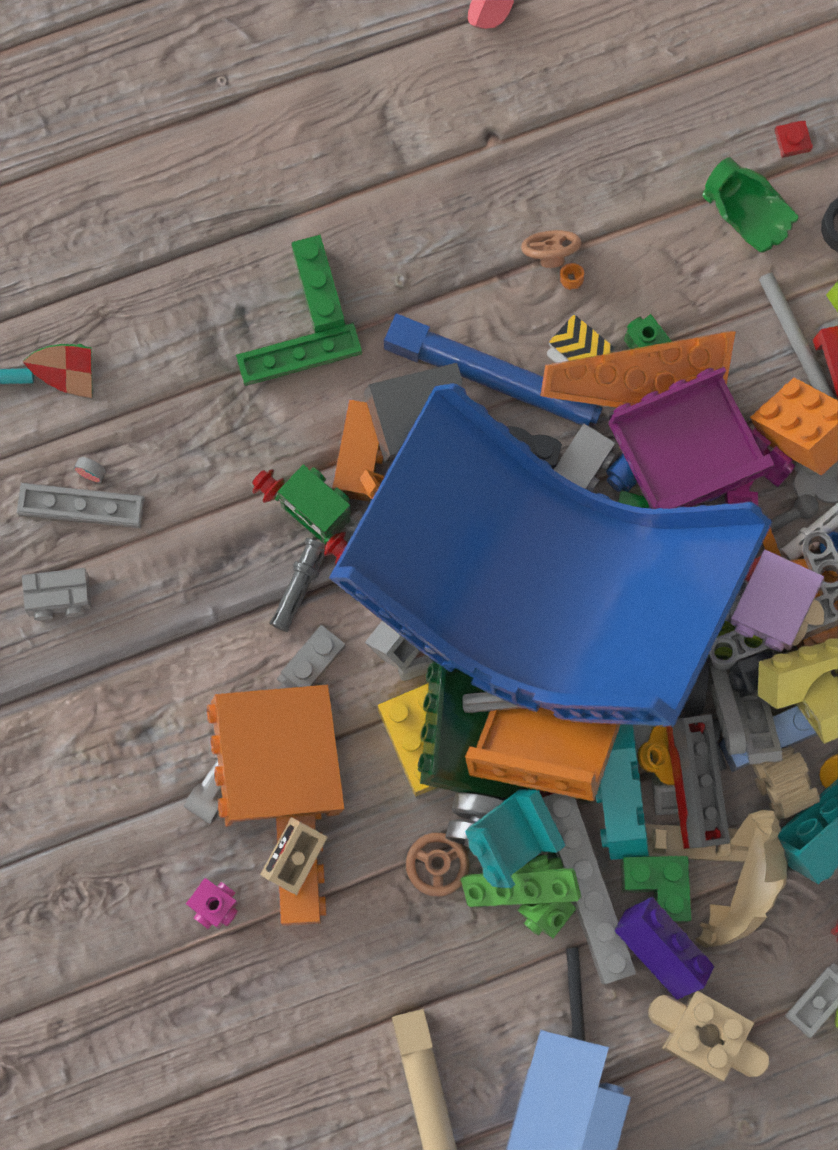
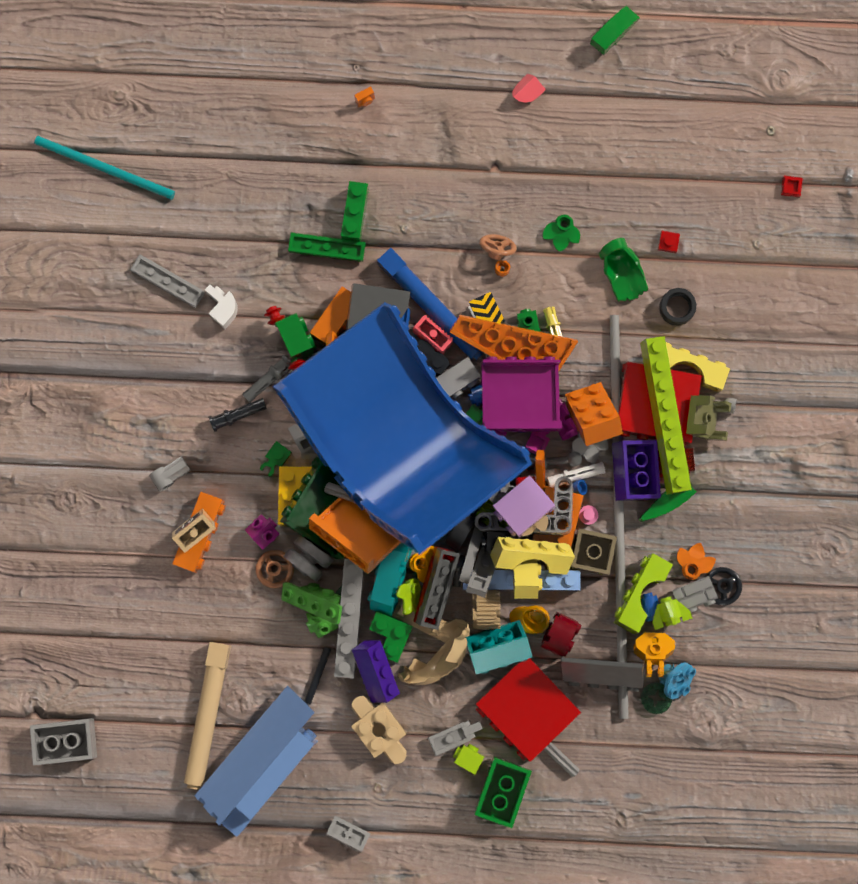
camera: 25 degrees right, 5 degrees up
shield [22,344,93,398] -> none
light grey brick [22,568,92,621] -> none
light grey tile [73,457,106,483] -> none
dark pink brick [186,878,238,930] -> none
orange panel [207,685,344,826] -> none
light grey hinge [277,625,345,689] -> none
teal panel [464,789,566,888] -> none
none -> white brick [205,285,238,329]
none -> black pin [208,398,267,432]
none -> magenta brick [245,514,280,550]
none -> green plate [260,441,292,477]
none -> orange plate [354,86,375,107]
none -> lime plate [396,578,421,615]
none -> coral brick [413,315,453,355]
none -> green plate [543,215,580,252]
none -> light yellow axle [543,307,562,336]

